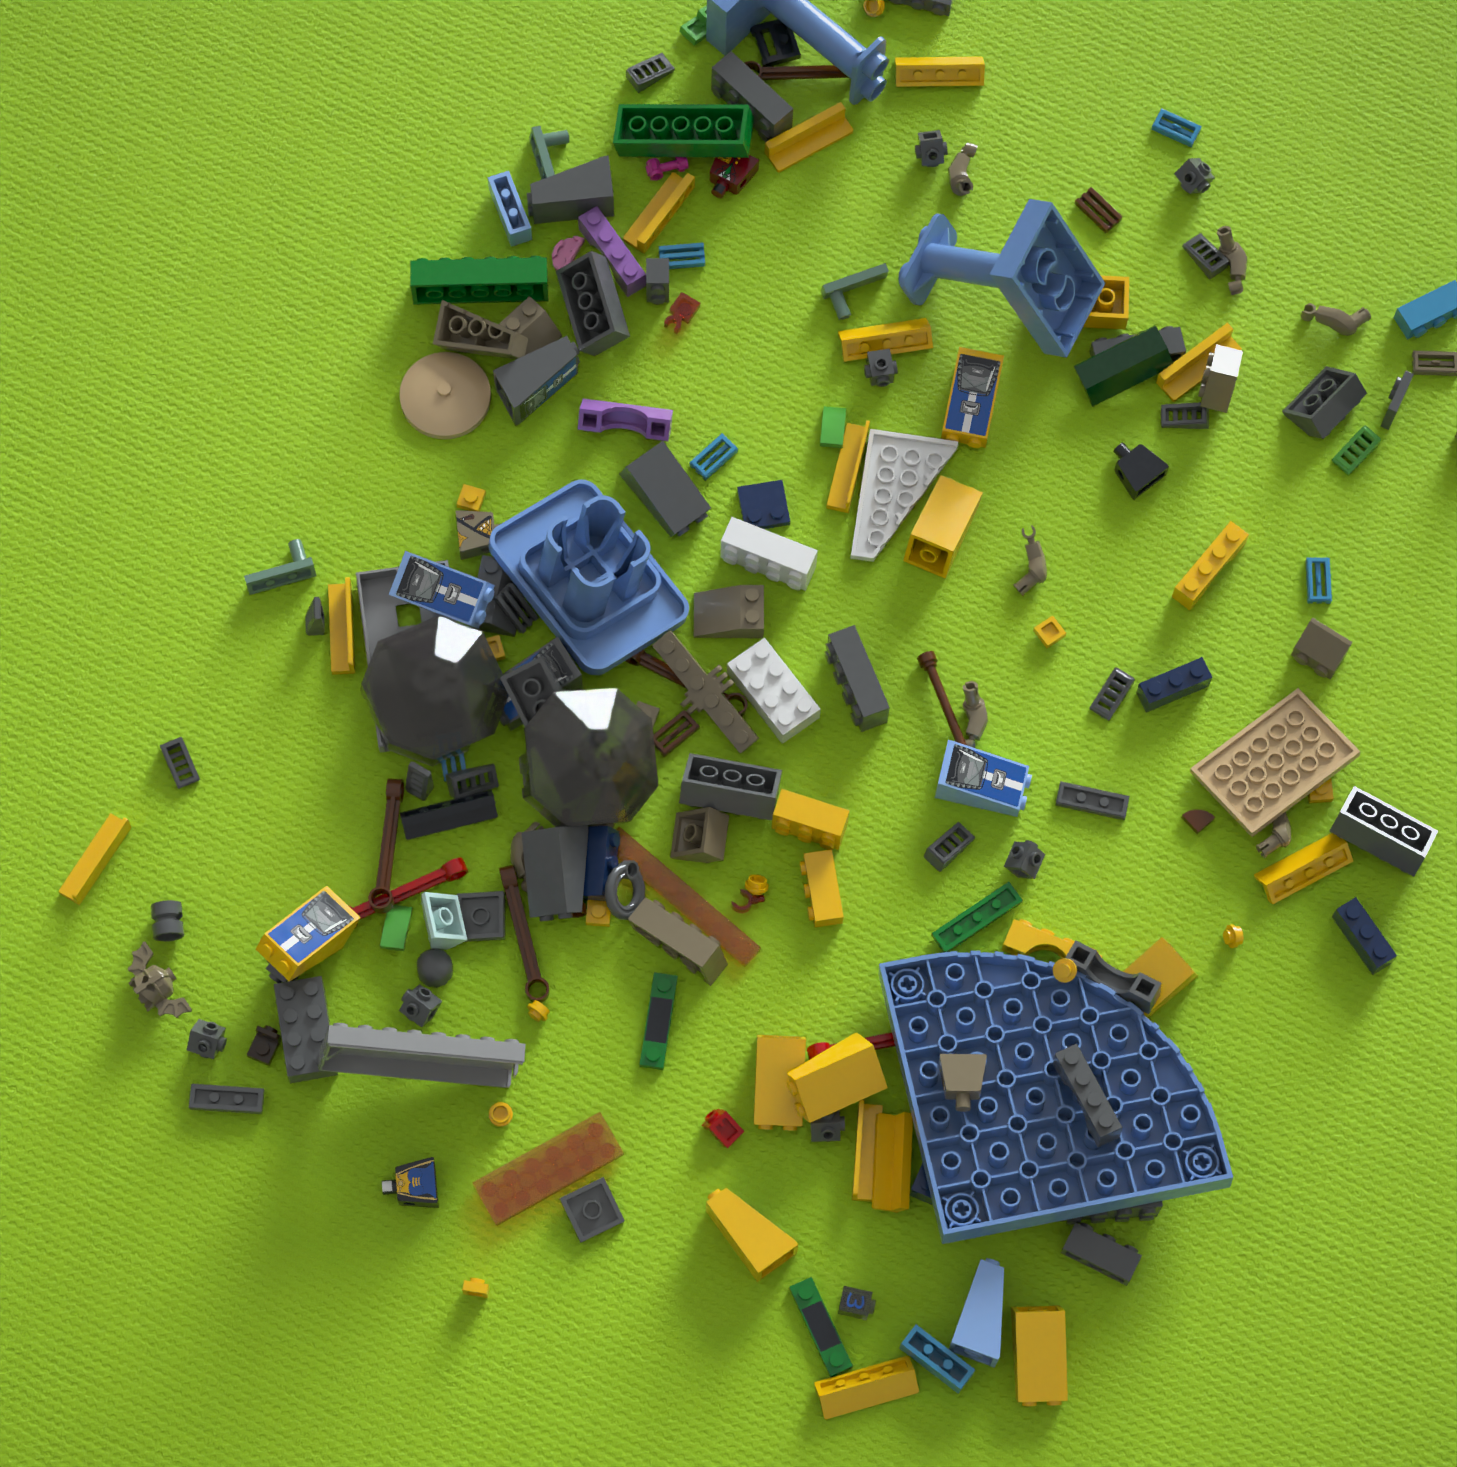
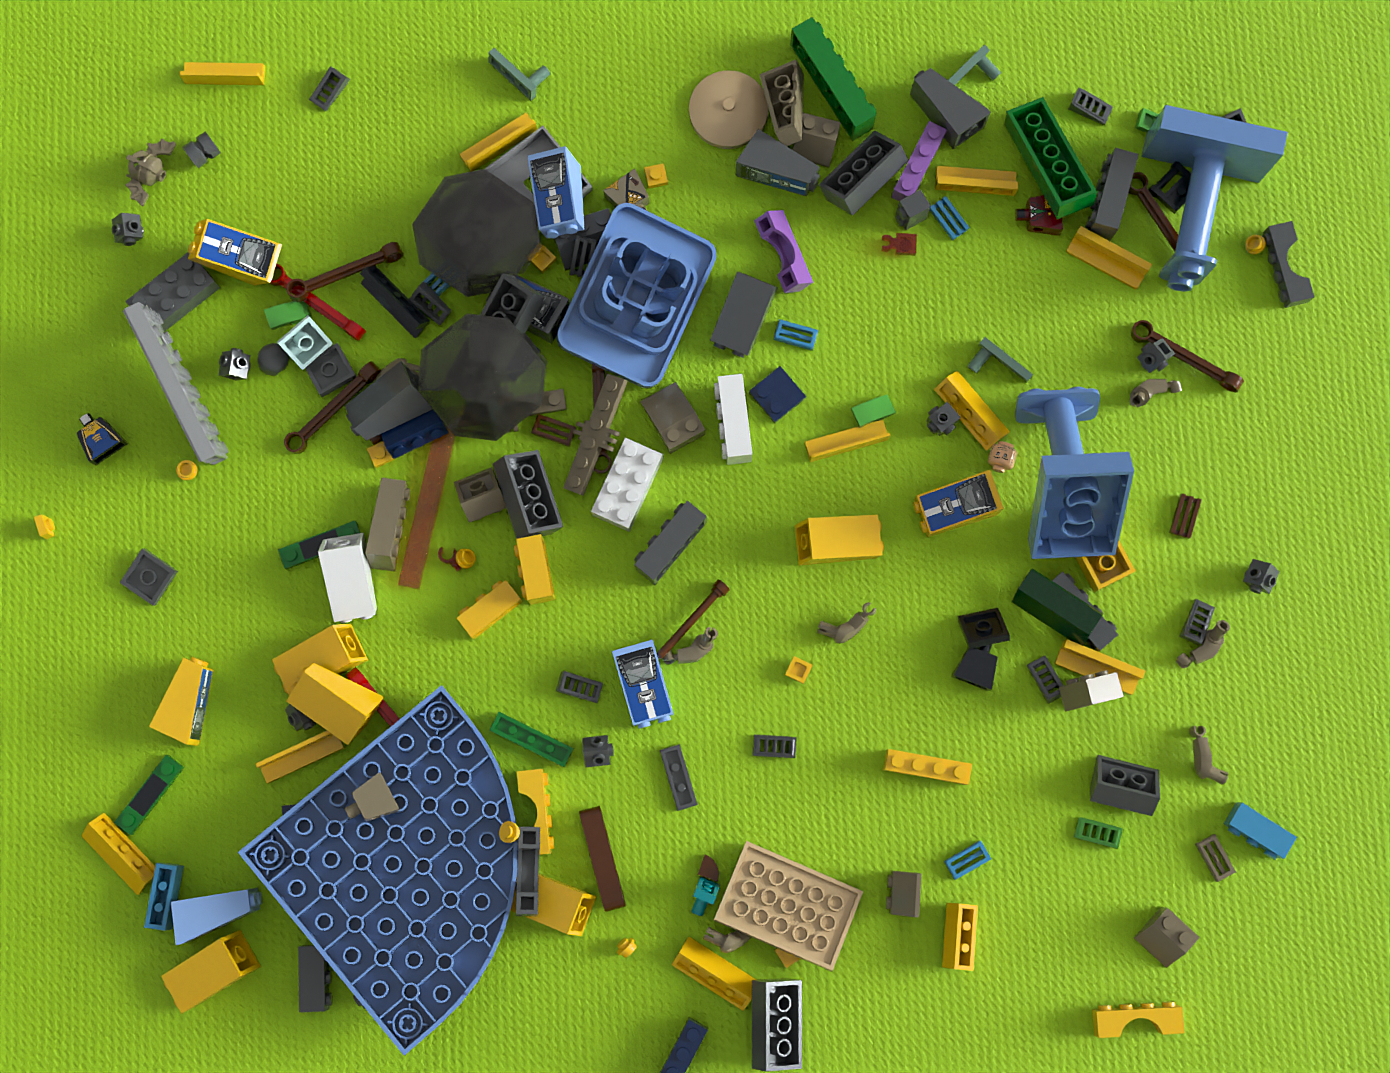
camera: 65 degrees right, 10 degrees up
dark grey plate [189,1084,265,1114] -> none
dark brown bracket [247,1025,281,1066] -> none
dark grey slope [305,597,325,636] -> none
dark grey slope [405,761,434,801] -> none
clear orange plate [473,1112,624,1226] -> none
light blue brick [488,171,532,247] -> none
yellow plate [527,1000,550,1022] -> none
bright pink tile [552,236,585,271] -> none
dark grey piece [605,860,645,920] -> none
dark pink bar [645,157,689,181] -> none
red bracket [702,1109,744,1148] -> none
clear smoke brick [838,1286,876,1320] -> none
white wing [851,429,958,562] -> none
yellow panel [872,1112,913,1213] -> none
yellow panel [895,57,985,87] -> none
dark grey arch [1053,1044,1122,1147] -> none
dark blue brick [1136,657,1212,713] -> none
dark azure tile [1151,108,1202,148] -> none
dark grey plate [1380,371,1414,430] -> none
none -> white slope [318,533,377,623]
none -> reddish brown beam [579,806,626,912]
none -> teal piece [691,876,720,916]
none -> yellow brick [942,903,978,971]
none -> black plate [958,608,1010,649]
none -> light nougat head [988,441,1017,473]
none -> reddish brown piece [1131,320,1244,393]

